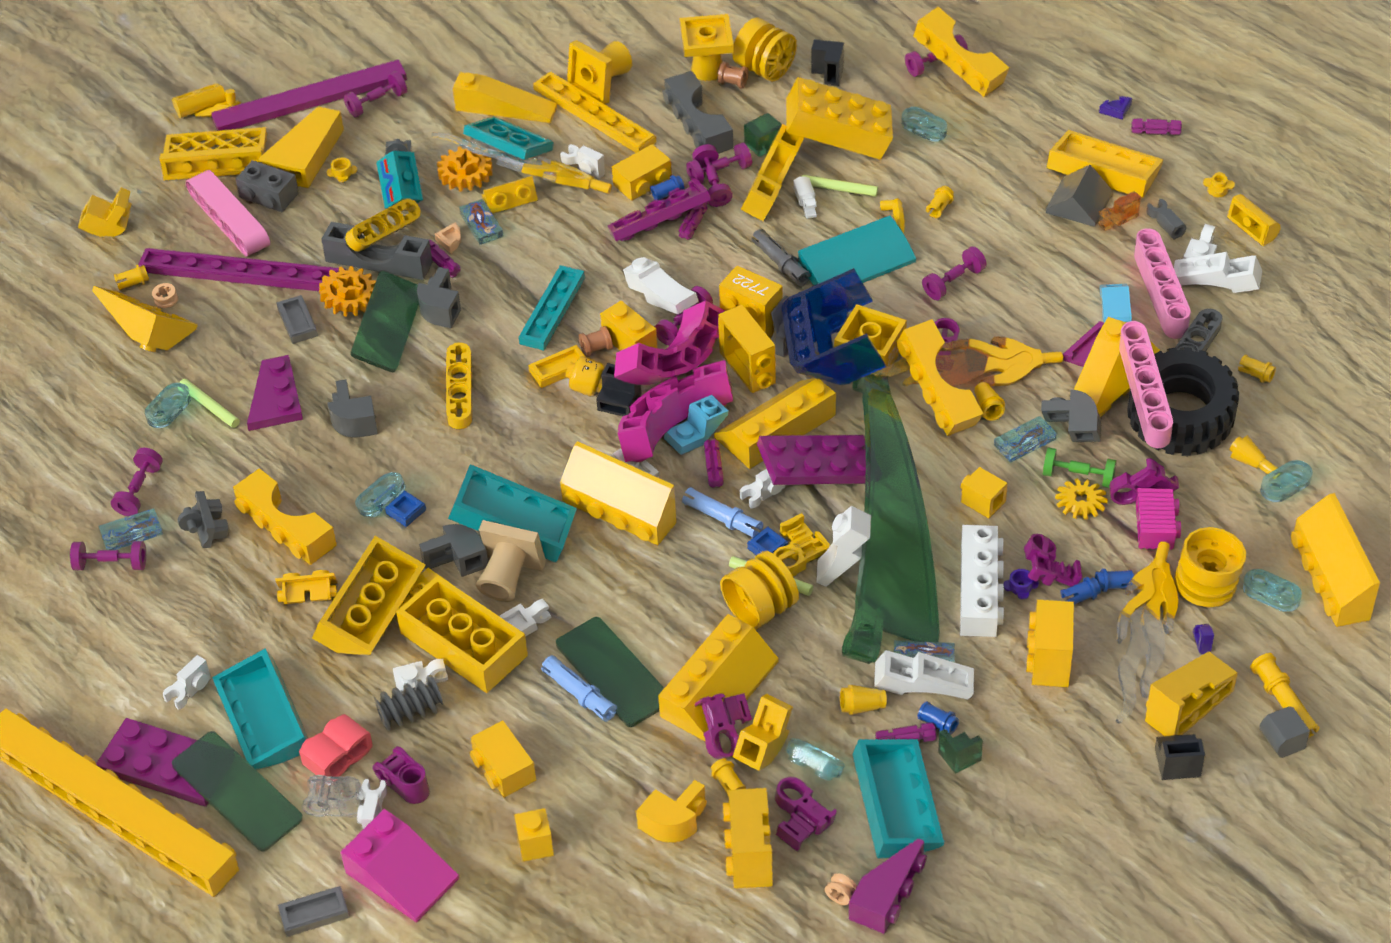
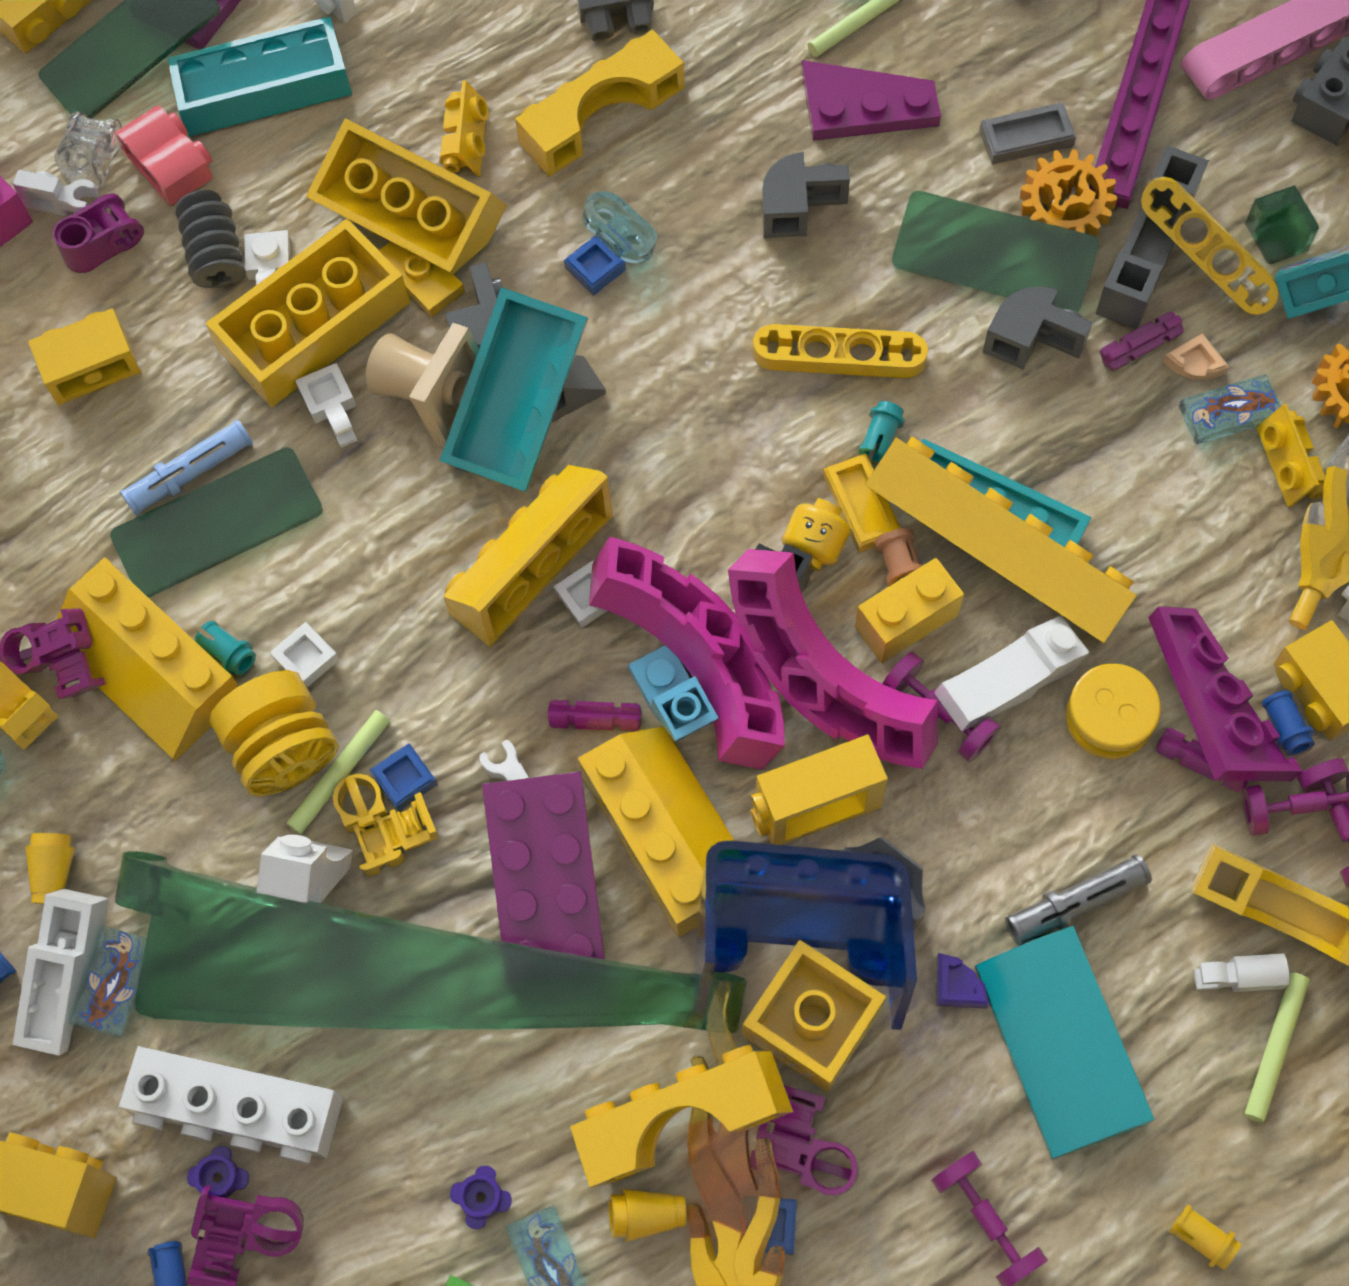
camera: 100 degrees right, 20 degrees up
light blue pin [682,487,763,538] -> none
yellow brick [719,266,783,338] -> none
yellow bar [880,198,905,234] -> none
yellow brick [960,467,1008,519] -> none
none -> teal pin [194,620,256,675]
none -> white plate [270,622,339,688]
none -> dark purple plate [450,1166,512,1230]
none -> teal pin [859,401,905,462]
none -> yellow brick [865,436,1137,643]
none -> yellow head [1065,663,1161,759]
none -> clear green panel [1245,185,1319,264]

